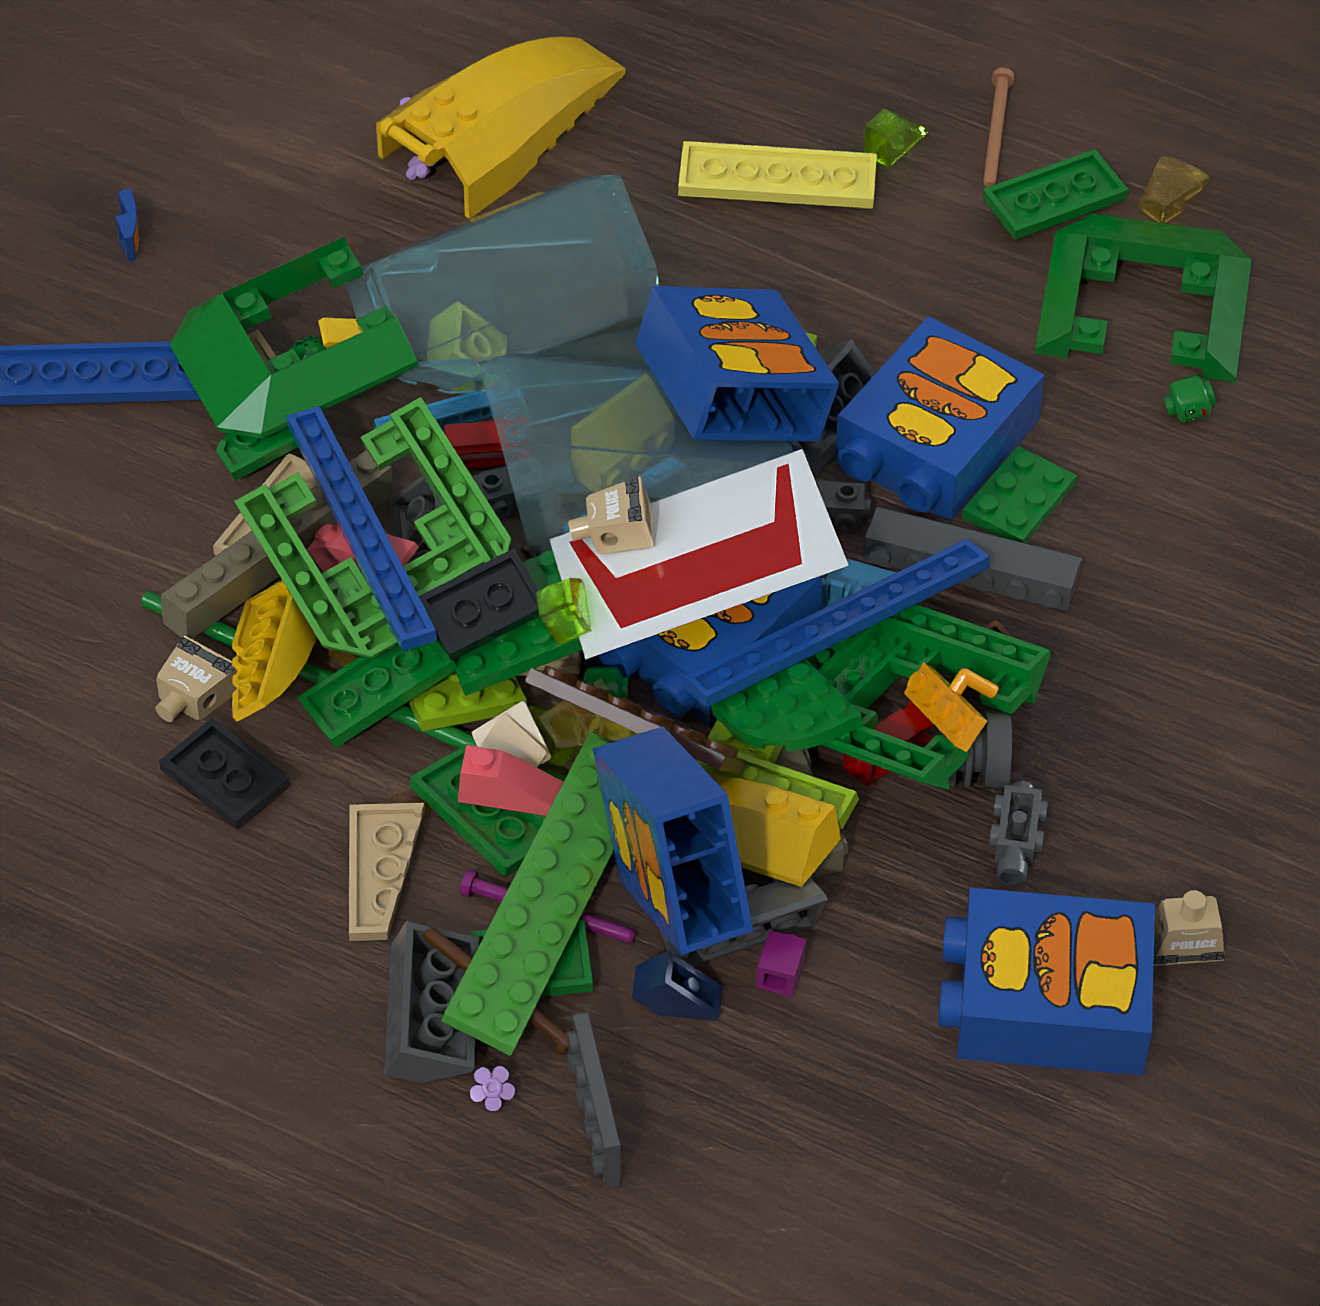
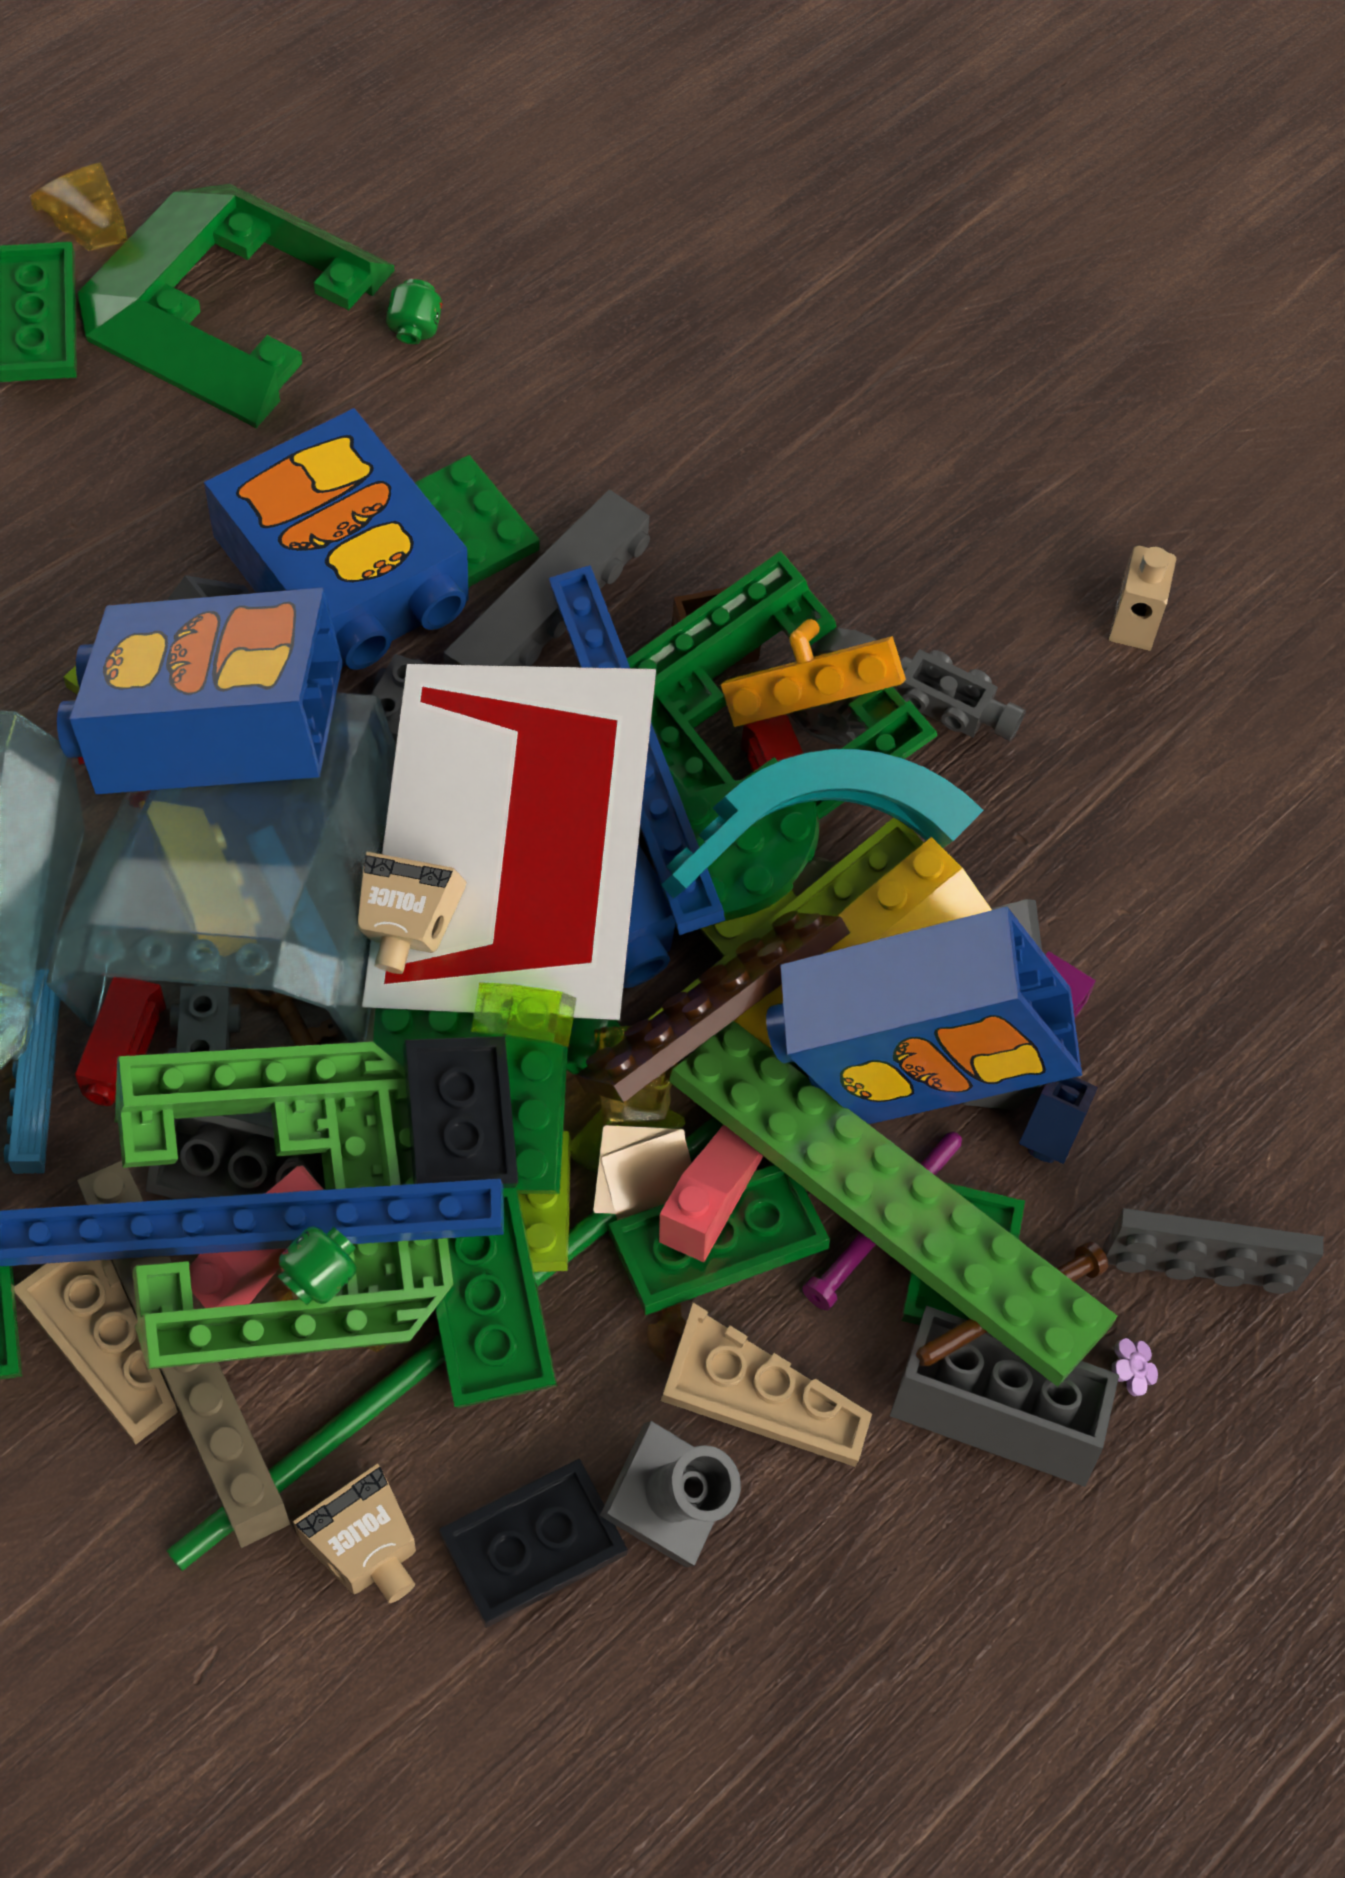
camera: 75 degrees left, 10 degrees up
yellow wedge [232,581,317,722] -> none
blue brick [938,888,1155,1075] -> none
none -> green head [277,1226,356,1305]
none -> dark grey plant [600,1421,741,1568]
none -> teal arch [661,749,983,898]

